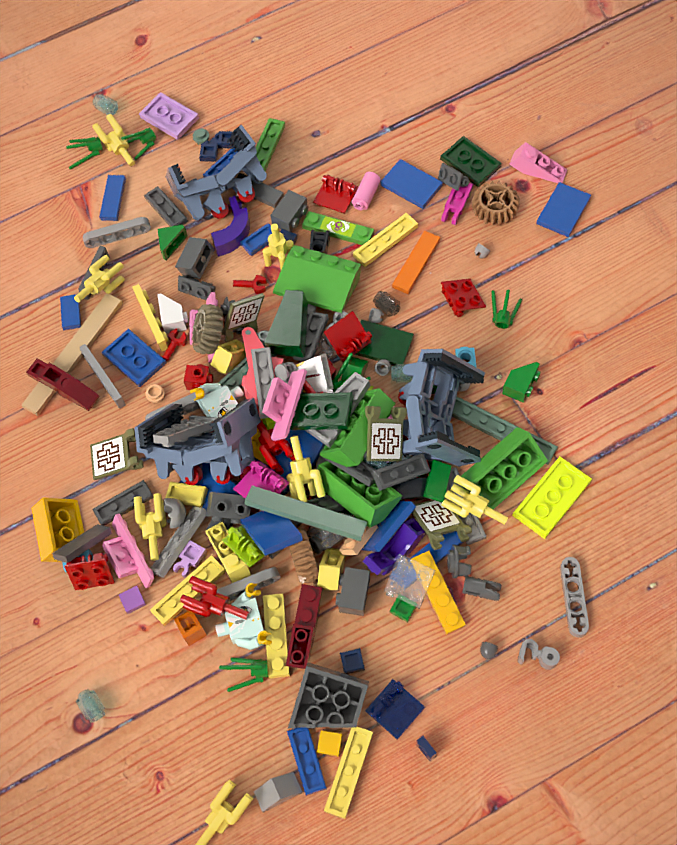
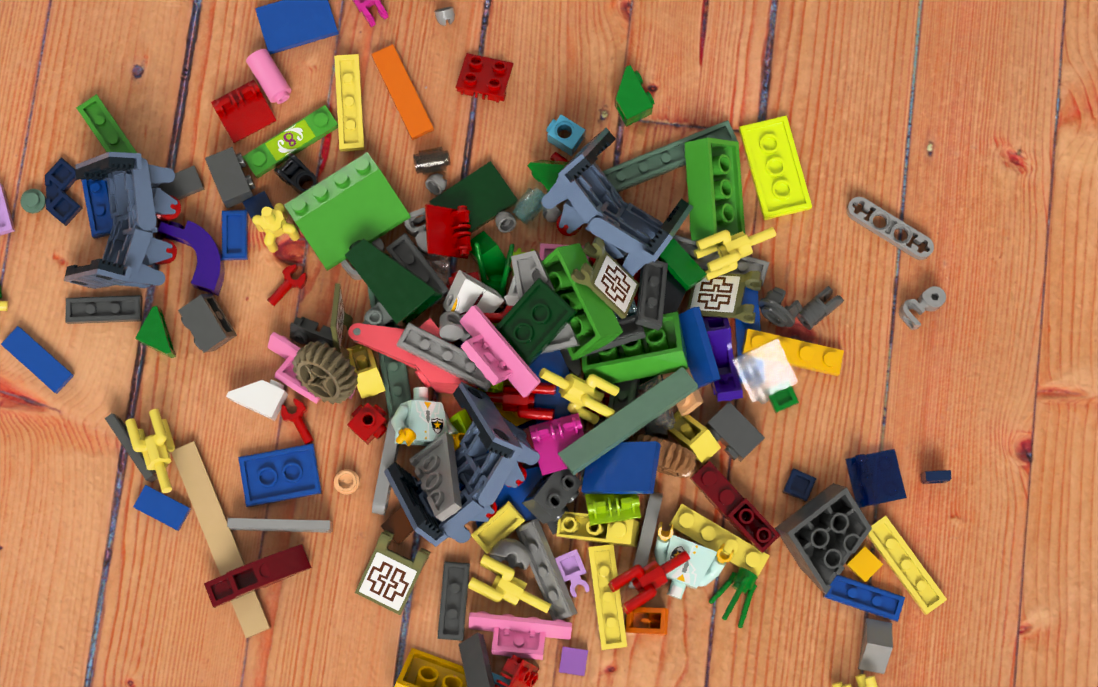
camera: 60 degrees left, 15 degrees up
light grey beam [83,217,151,248] -> none
light yellow plate [132,284,169,352] -> none
dark grey hinge [178,275,216,300] -> none
dark grey hinge [480,642,498,659] -> none
green plant [491,289,522,329] -> none

